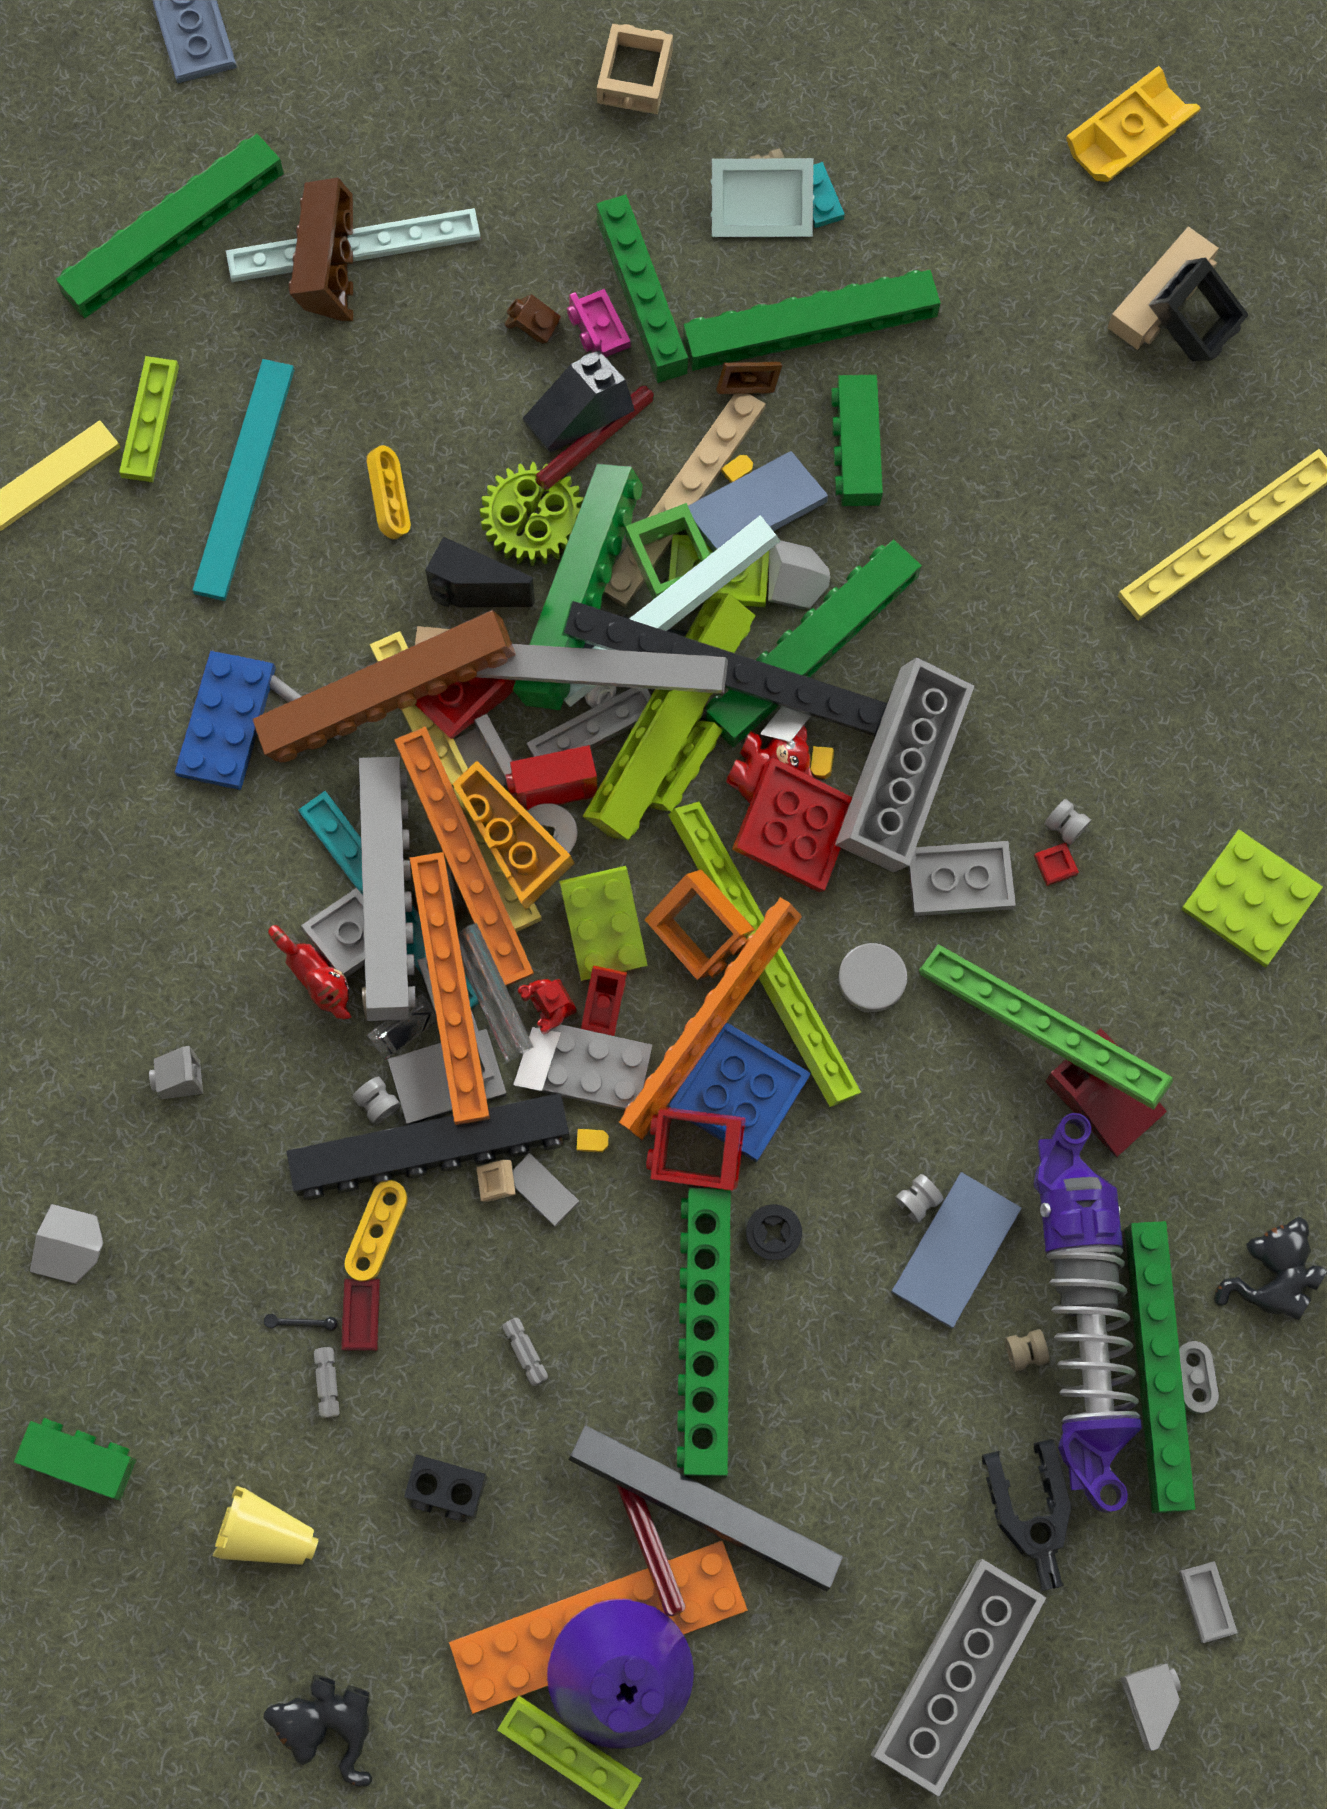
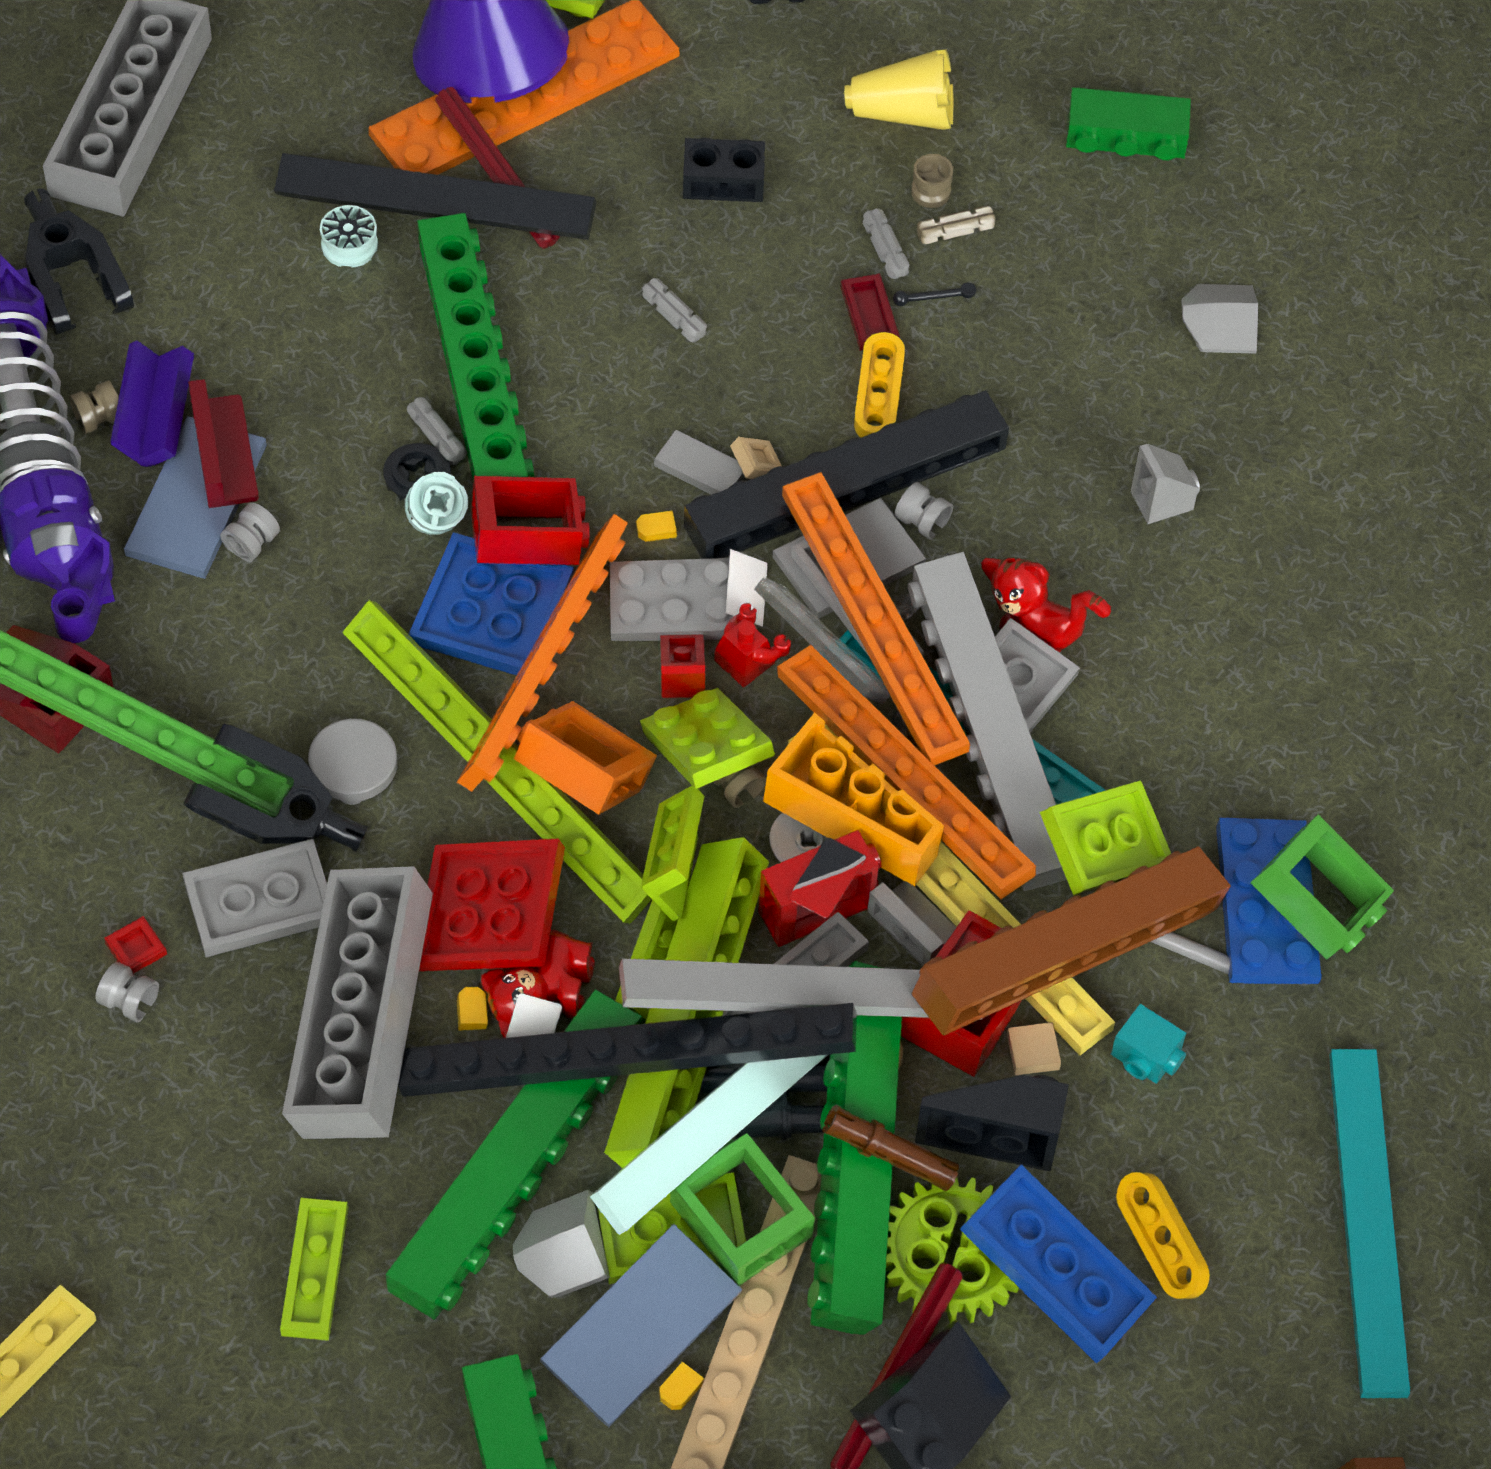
camera: 165 degrees right, 15 degrees down
none -> dark purple panel [110,341,194,467]
none -> black piece [183,724,368,852]
none -> dark red panel [188,379,259,508]
none -> lime plate [280,1198,348,1341]
none -> light aqua wheel [320,205,378,268]
none -> light aqua wheel [405,472,468,535]
none -> light grey axle [407,397,467,465]
none -> lime panel [641,786,705,921]
none -> sticker [789,838,866,918]
none -> reddish brown pin [823,1105,959,1191]
none -> dark tan wheel [911,154,953,208]
none -> axle [917,205,995,244]
none -> blue plate [960,1165,1157,1364]
none -> lime plate [1039,780,1171,896]
none -> teal brick [1111,1004,1186,1084]
none -> bright green window [1250,815,1394,960]

